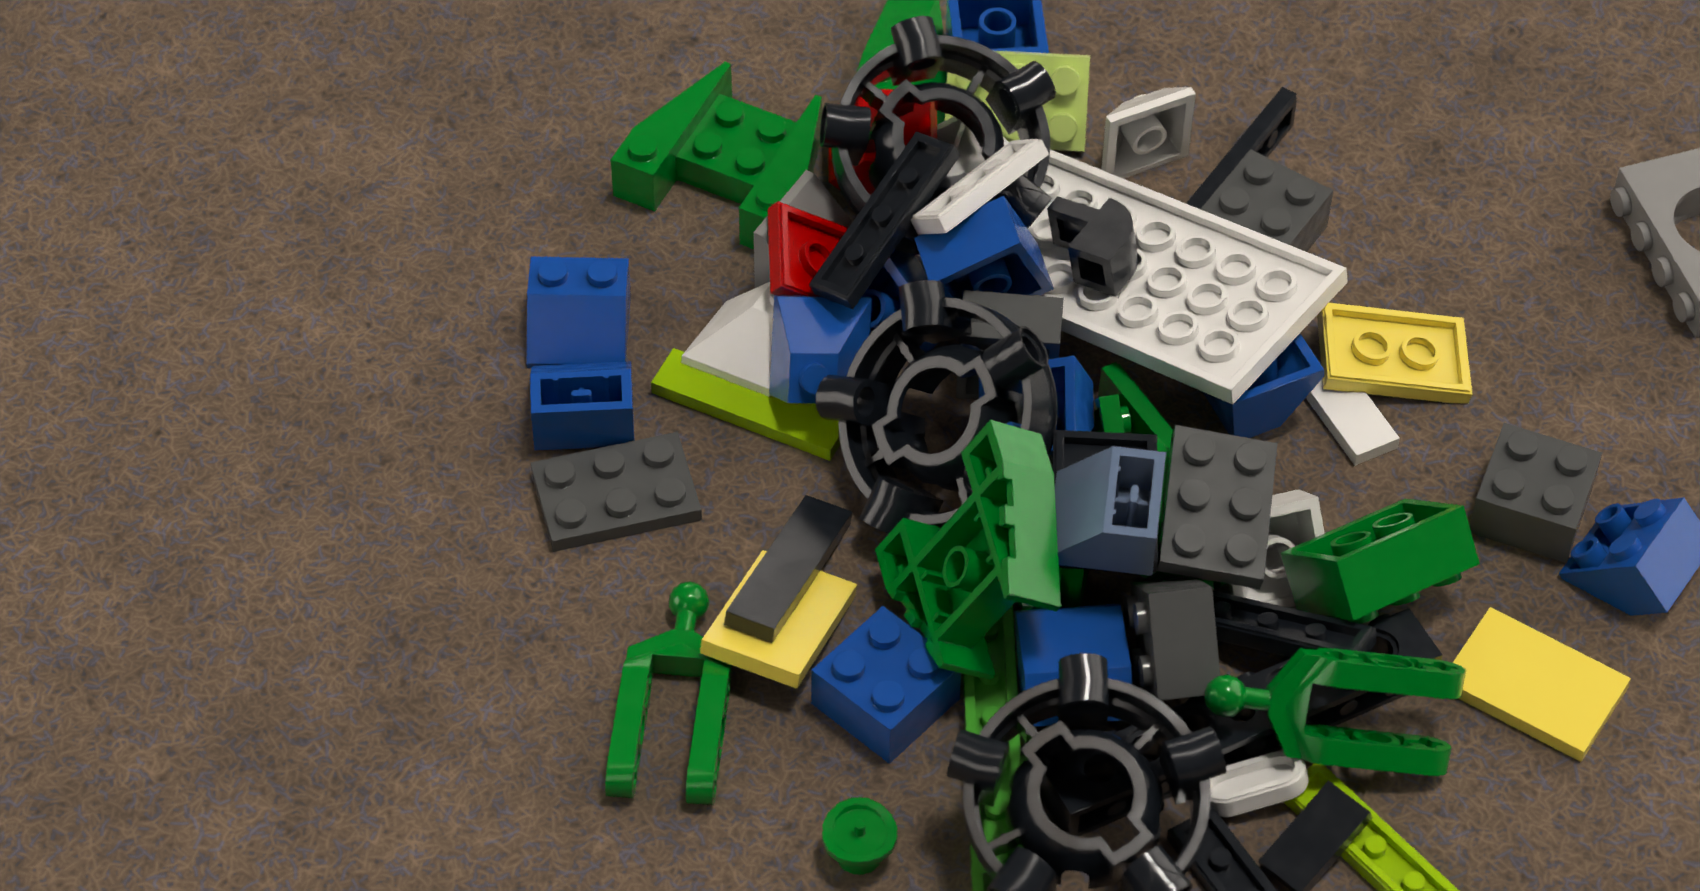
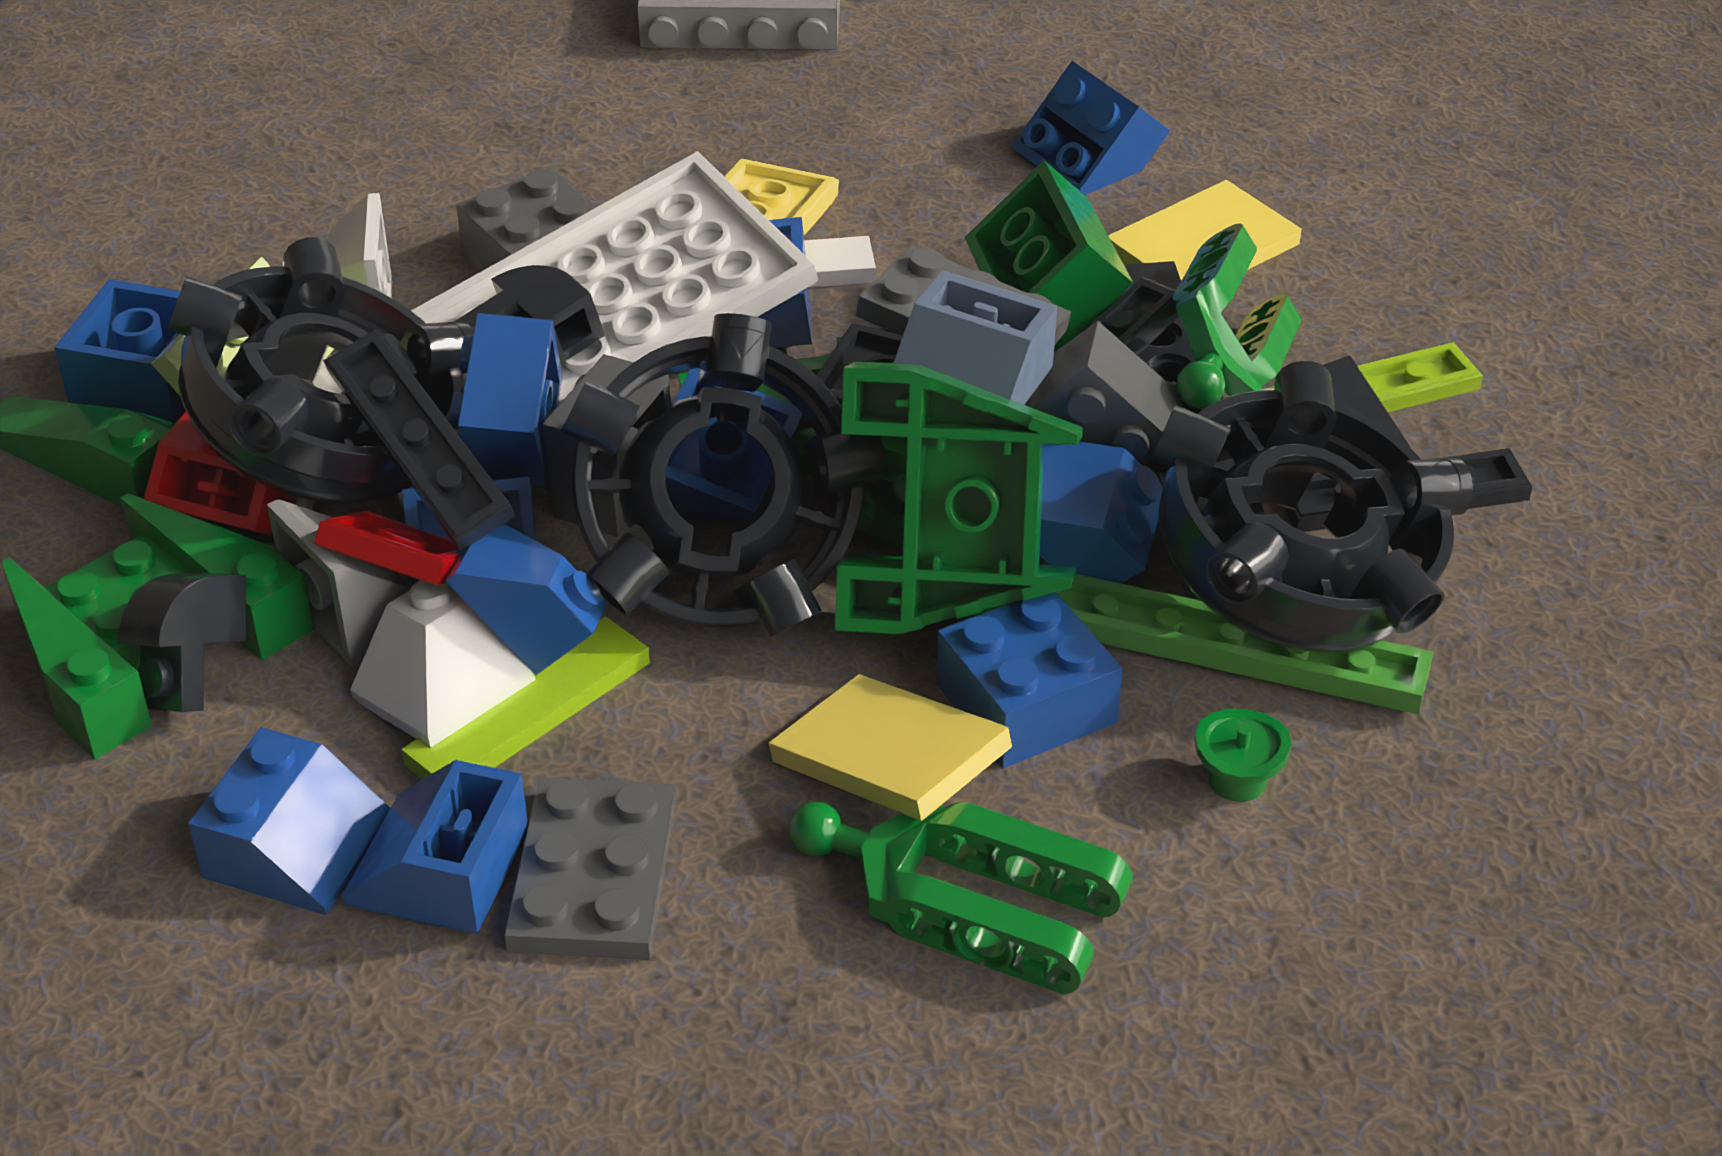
camera: 70 degrees left, 10 degrees down
black tile [724,495,853,643] -> none
white tile [911,139,1049,234] -> none
black tile [1186,87,1297,209] -> none
dark grey brick [1470,423,1602,563] -> none
none -> black brick [118,572,246,712]

